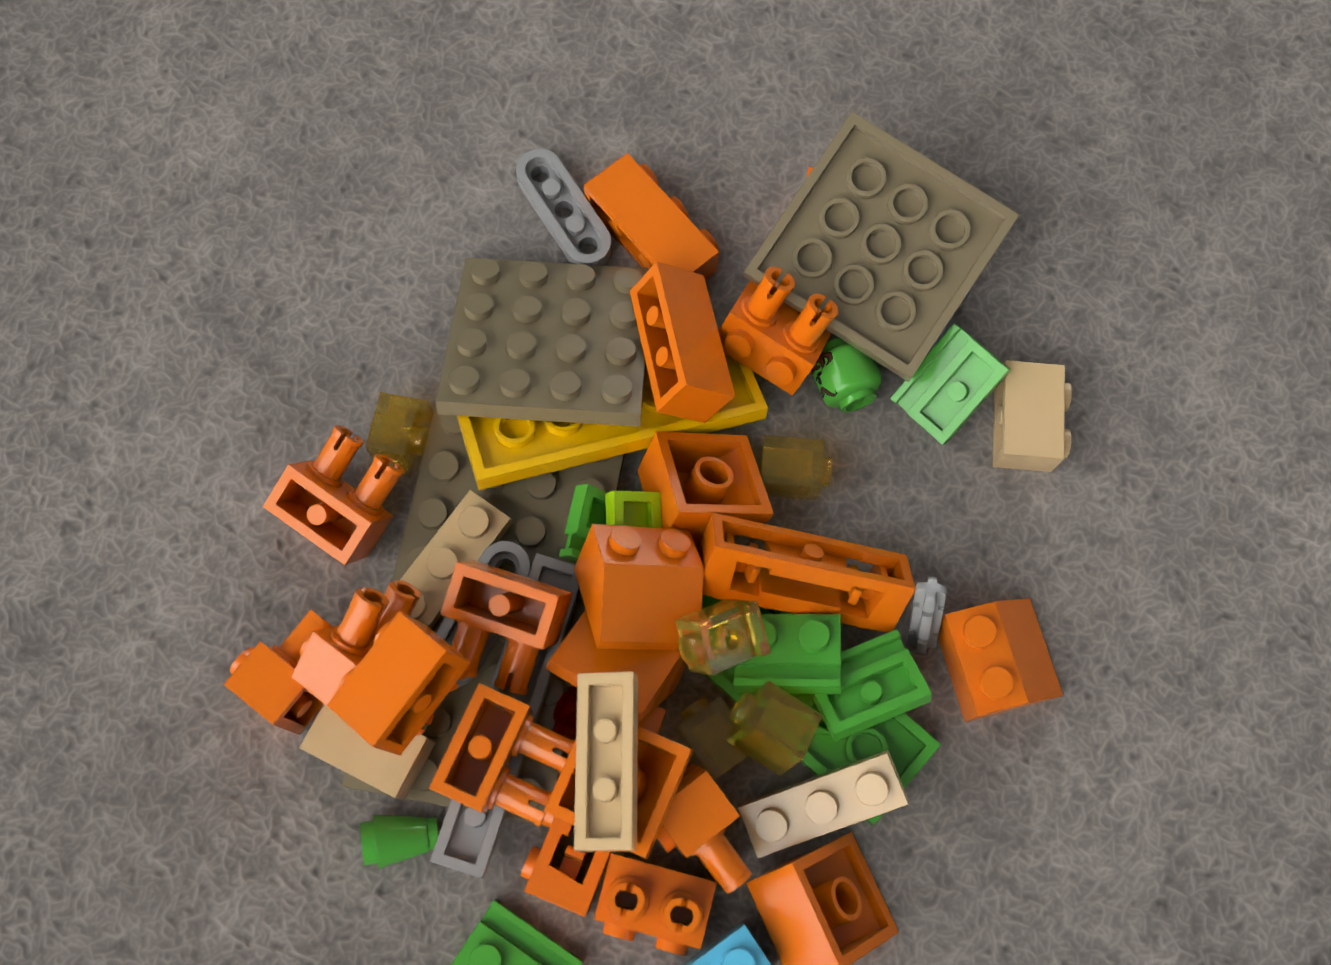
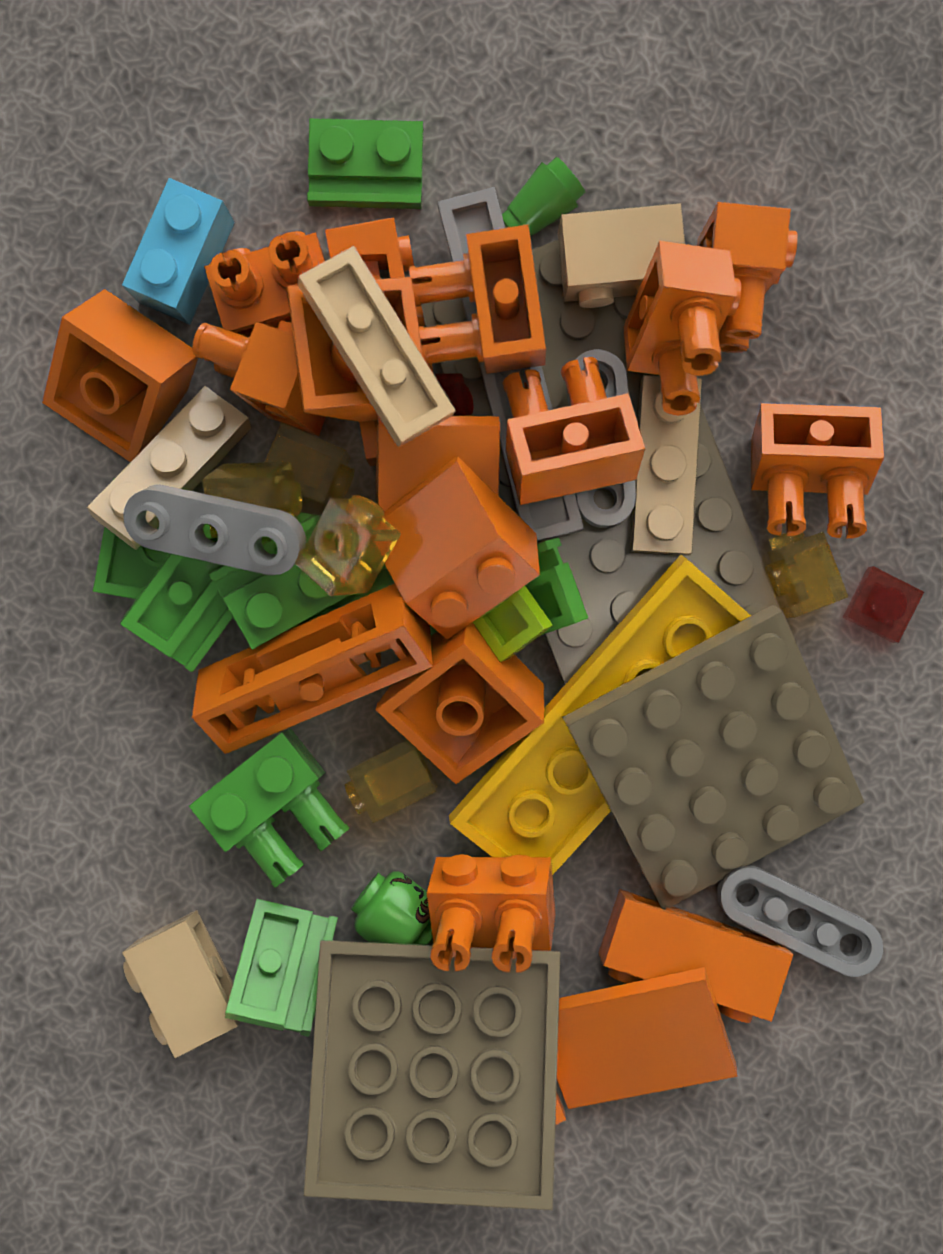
camera: 155 degrees right, 15 degrees up
orange brick [327,611,471,755] -> none
orange brick [630,262,735,423] -> none
light grey axle [907,576,947,654] -> none
orange slope [938,598,1063,723] -> none
none -> light grey plate [123,485,306,575]
none -> bright green brick [189,729,349,888]
none -> orange tile [557,967,738,1109]
none -> clear red plate [843,566,924,643]

